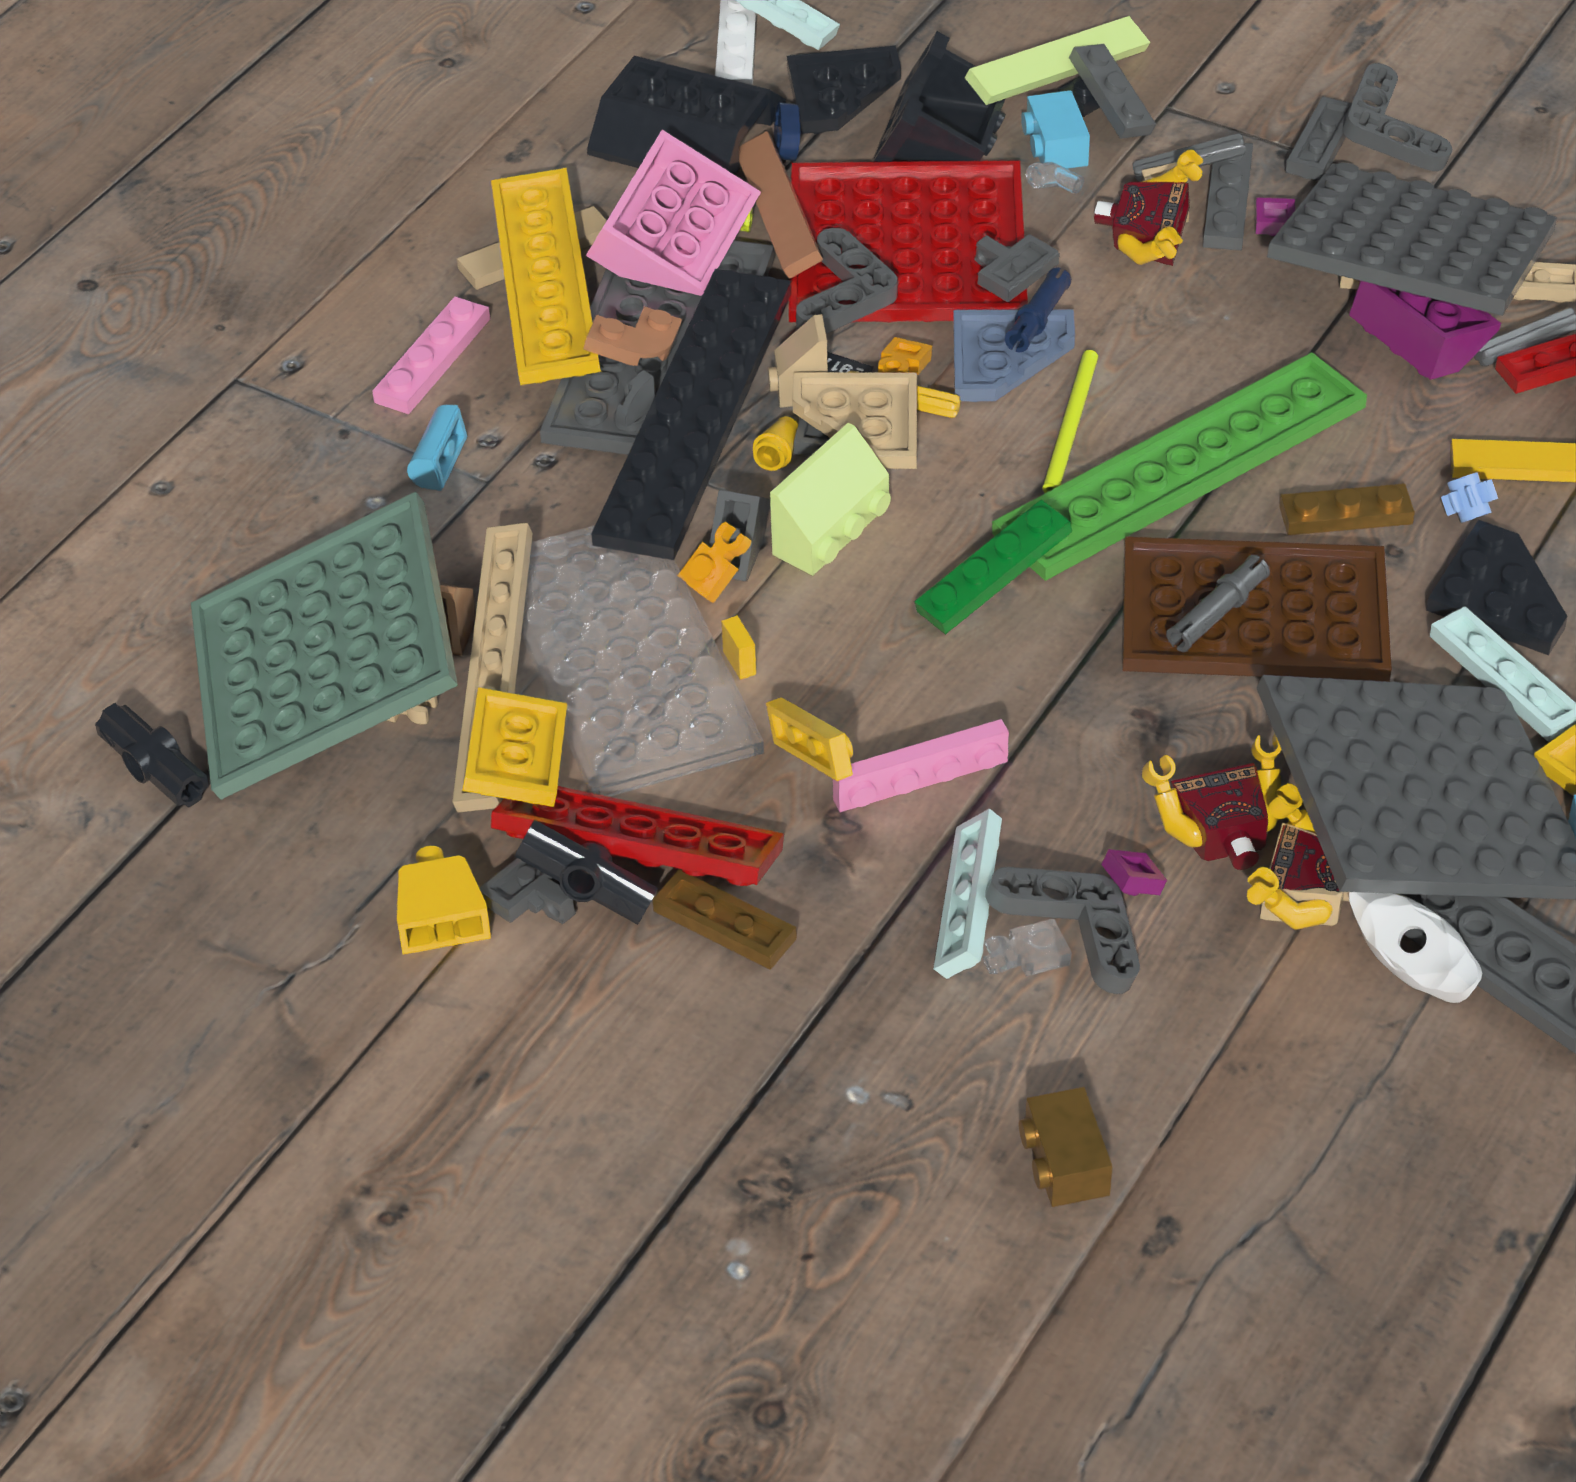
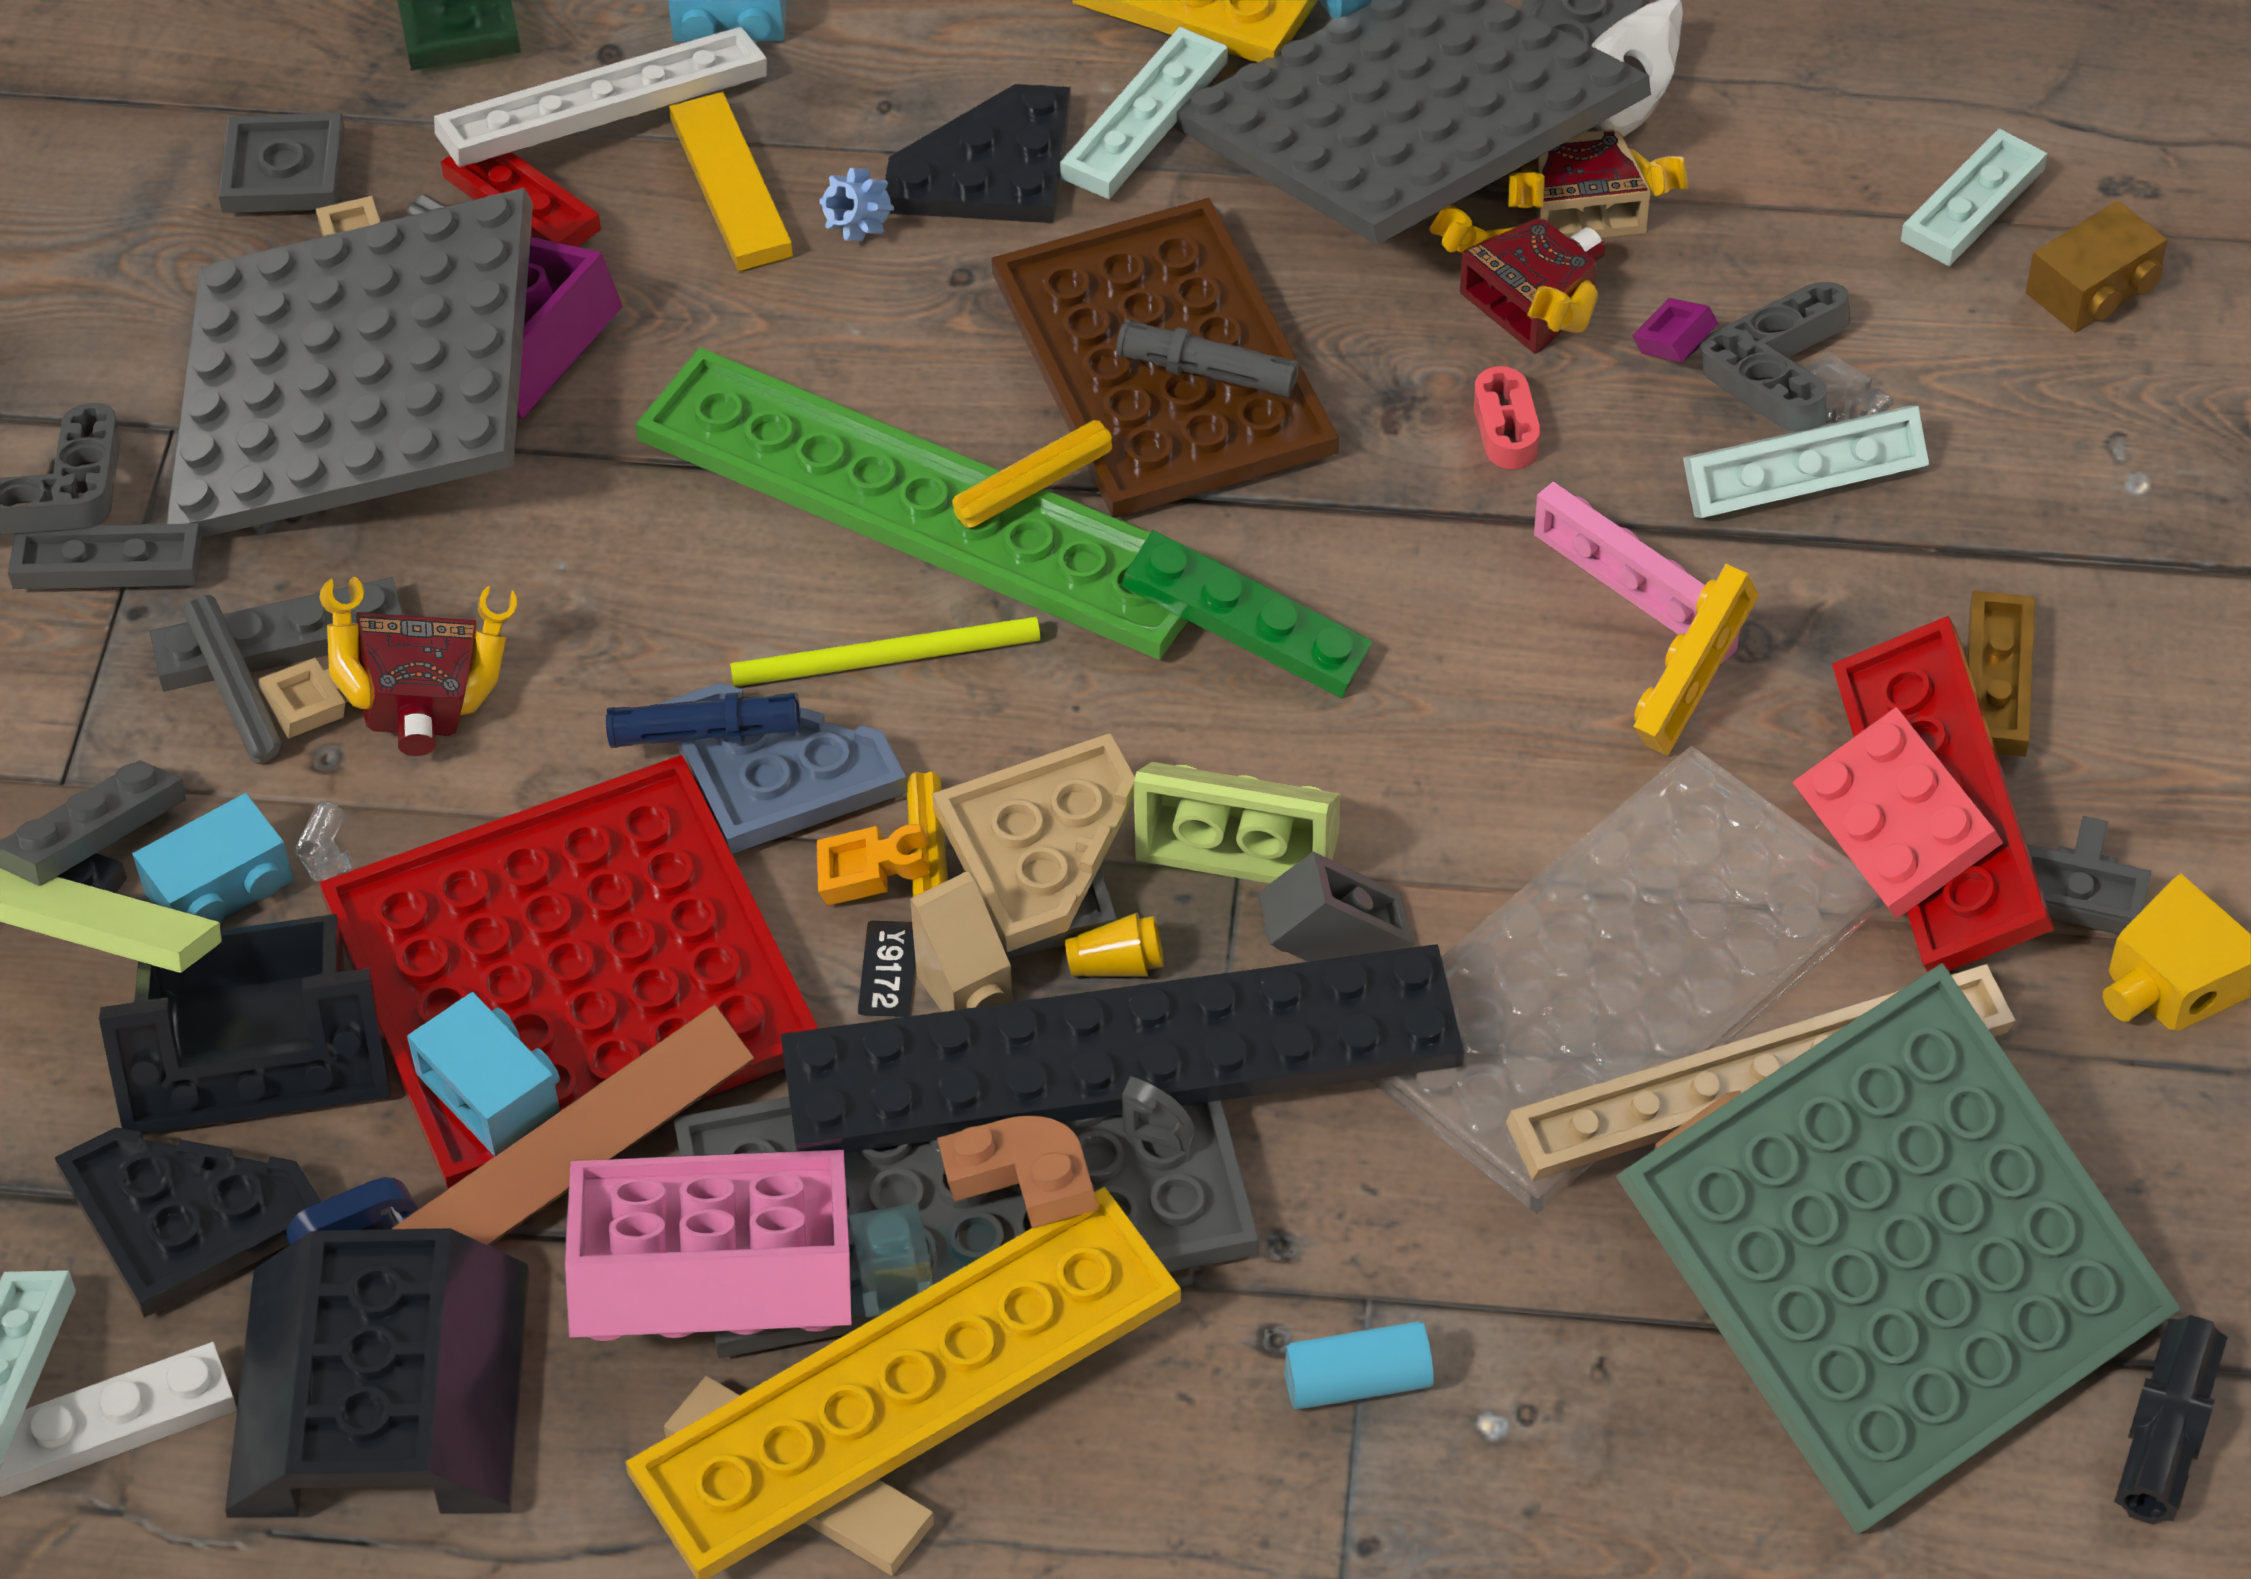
camera: 115 degrees left, 5 degrees up
bright pink plate [372,297,490,414] -> none
yellow plate [462,687,567,807] -> none
black piece [514,820,658,925] -> none
light orange plate [677,521,751,603] -> none
yellow tile [721,615,756,680] -> none
dark grey beam [796,228,898,334] -> none
dark grey hinge [975,234,1060,302] -> none
magenta plate [1255,197,1295,236] -> none
pearl gold plate [1279,483,1415,535] -> none
none -> medium azure brick [407,992,560,1156]
none -> clear light blue brick [849,1203,932,1317]
none -> yellow axle [952,420,1113,528]
none -> coral beam [1474,366,1540,469]
none -> coral plate [1792,707,2003,919]
none -> light aqua plate [1901,129,2048,267]

